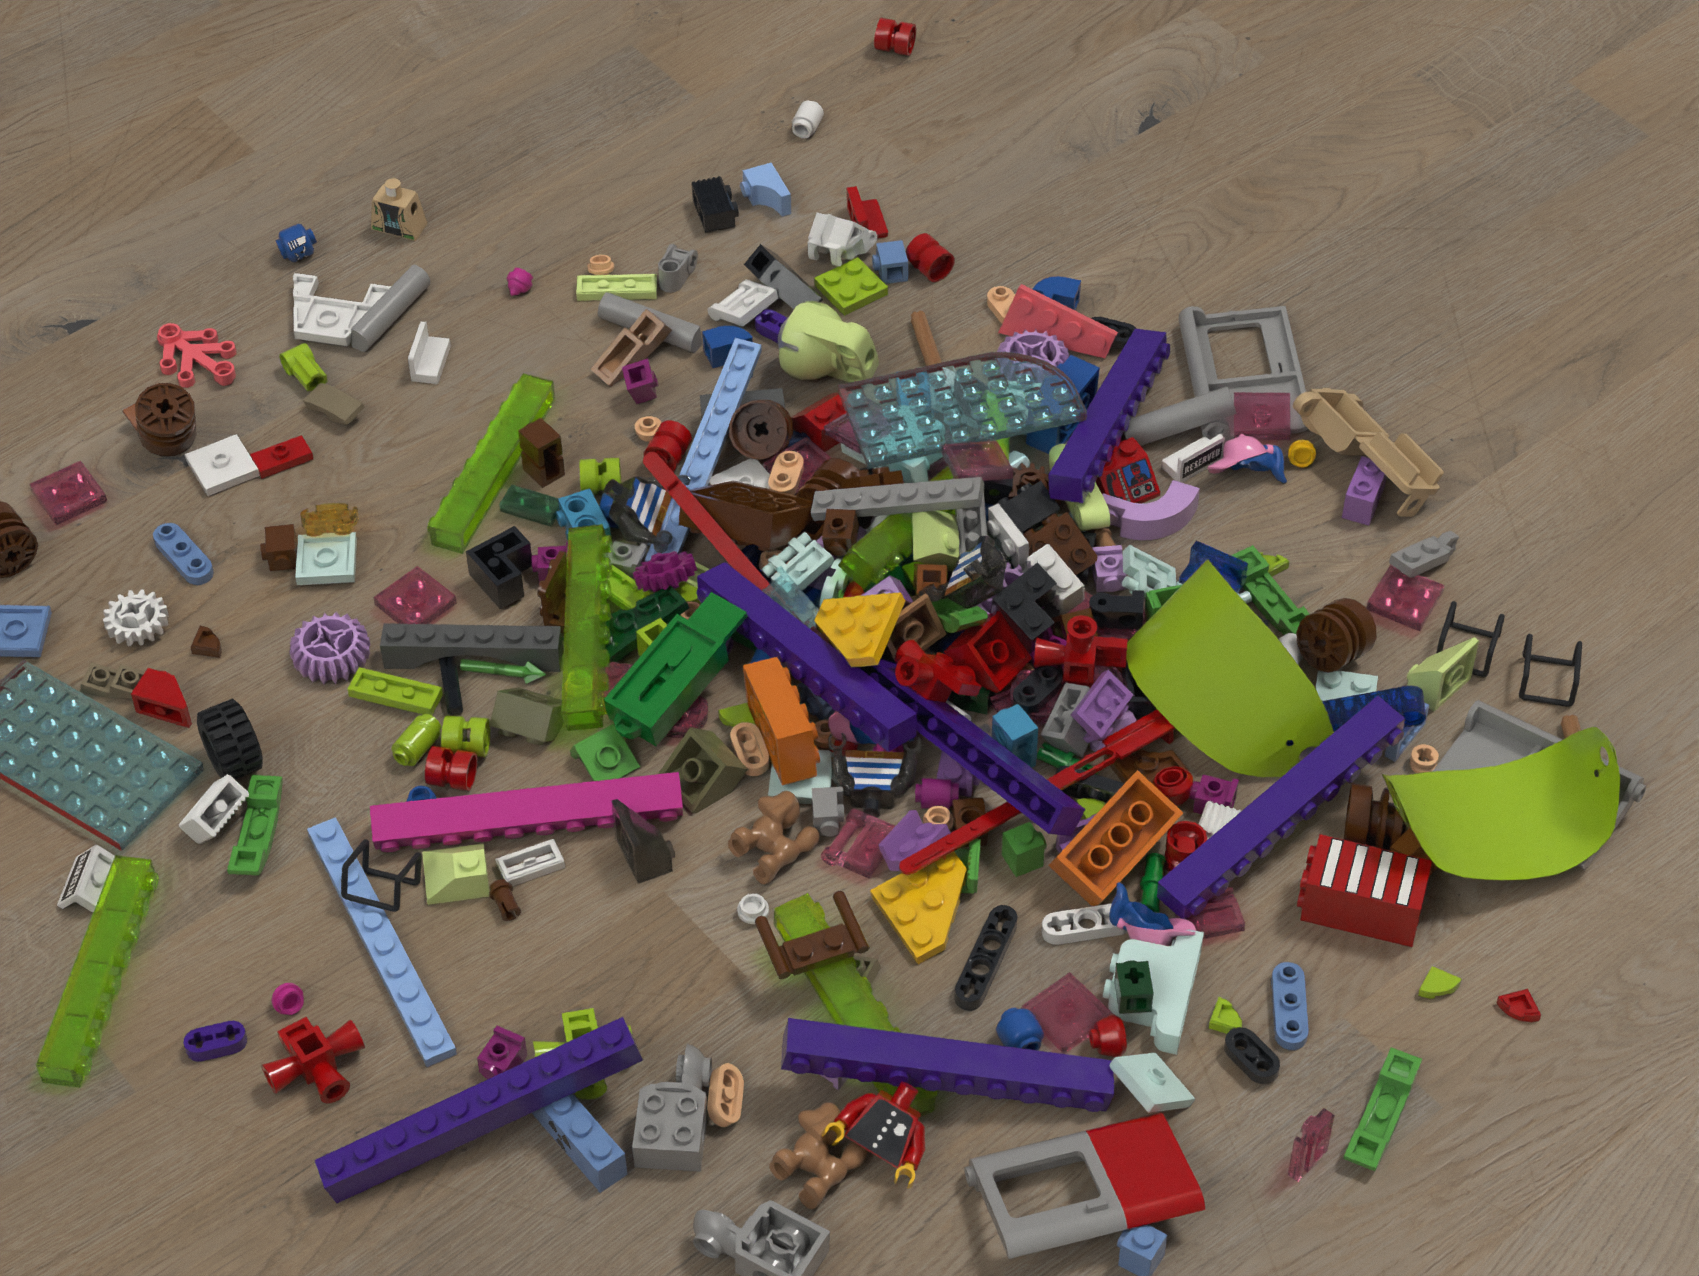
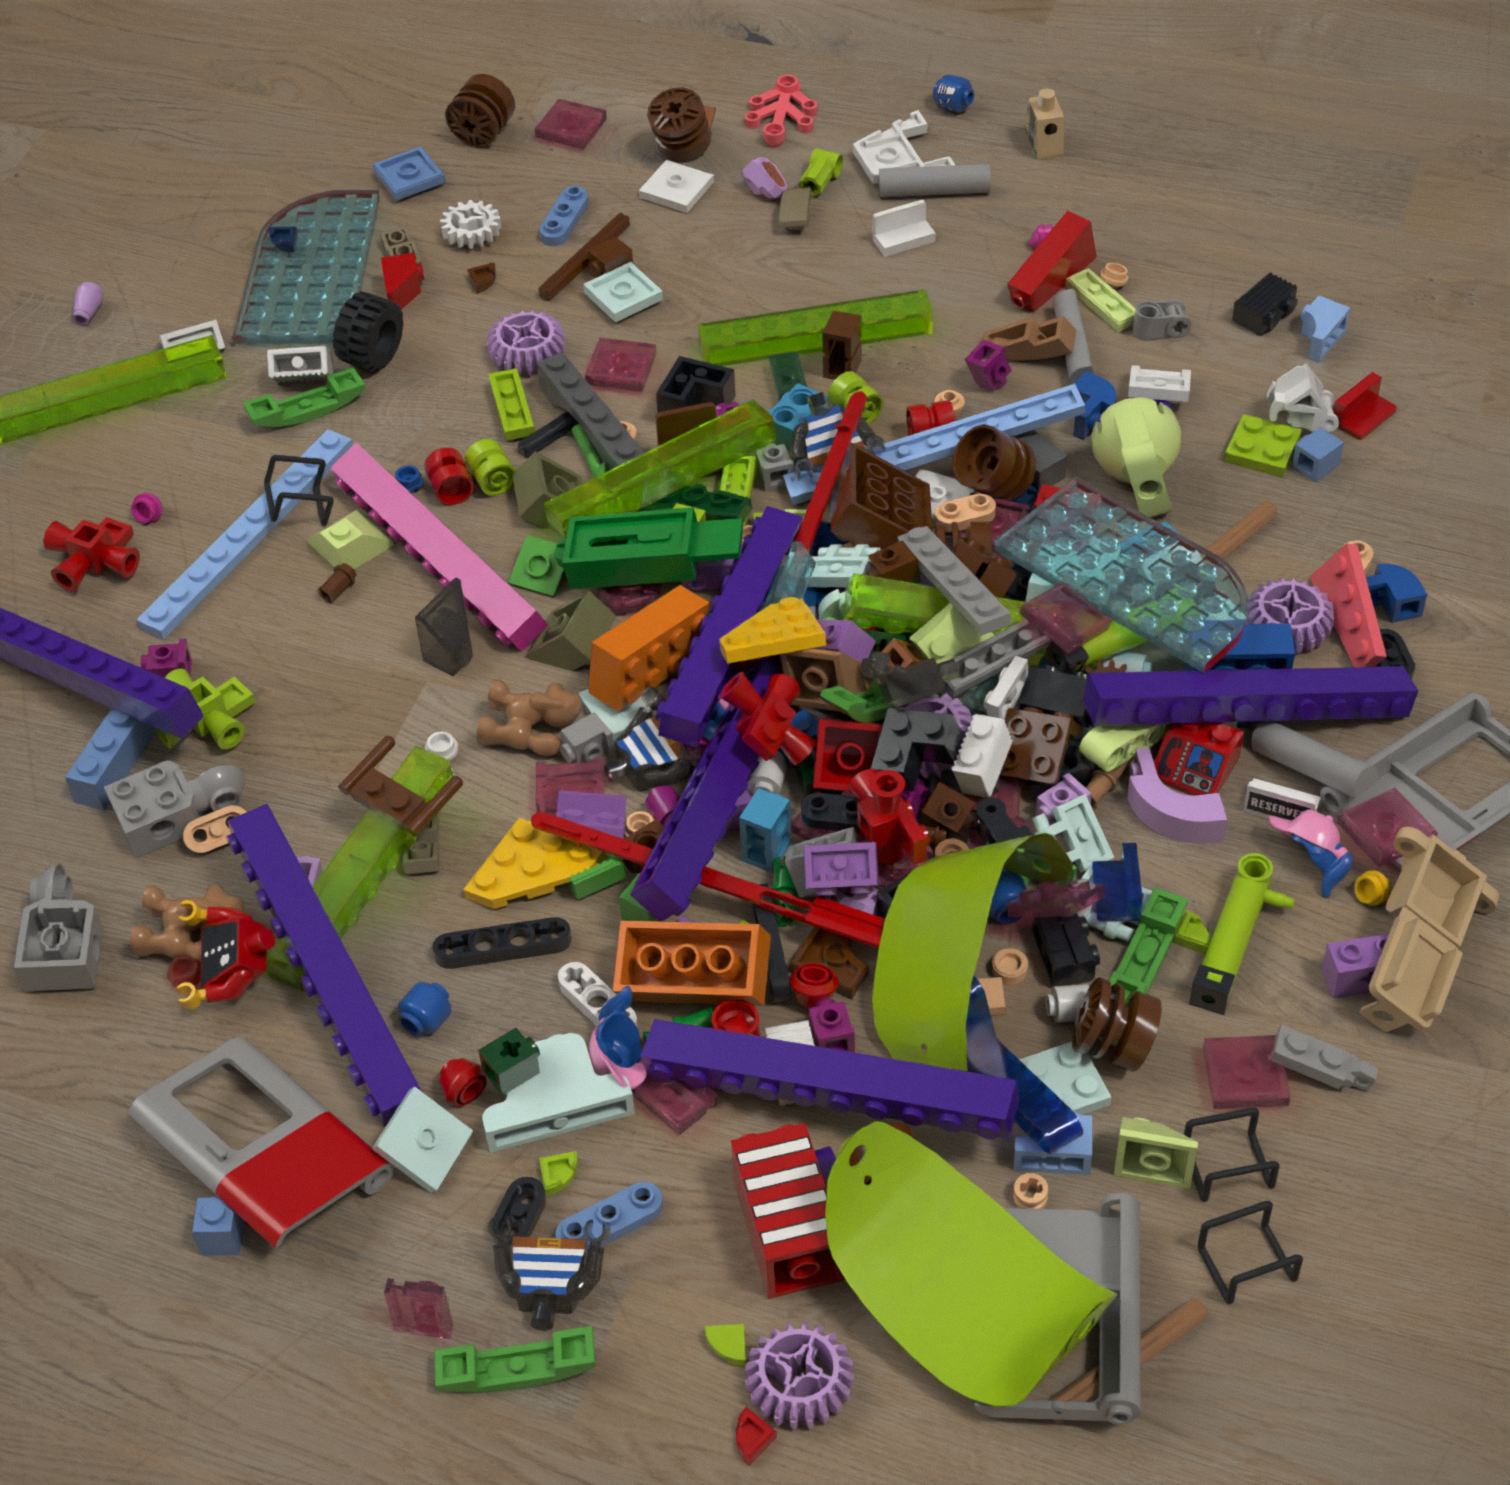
camera: 60 degrees right, 0 degrees up
dark purple beam [183,1020,247,1062] -> none
red plate [250,435,313,479] -> none
clear yellow plate [300,503,359,537] -> none
lime head [391,714,442,766] -> none
white tile [495,839,565,886] -> none
magenta gear [633,551,697,592] -> none
slope [744,244,823,309] -> none
white brick [792,101,824,138] -> none
red wheel [905,233,955,282] -> none
clear pink plate [1021,972,1113,1054] -> none
none -> clear red plate [167,956,201,988]
none -> dark blue tile [268,226,298,252]
none -> torso [488,1217,611,1331]
none -> reddish brown axle [538,213,630,300]
none -> lavender rock [742,157,787,200]
none -> lavender gear [745,1320,854,1430]
none -> red slope [1007,210,1097,312]
none -> lime piece [1189,853,1295,1015]

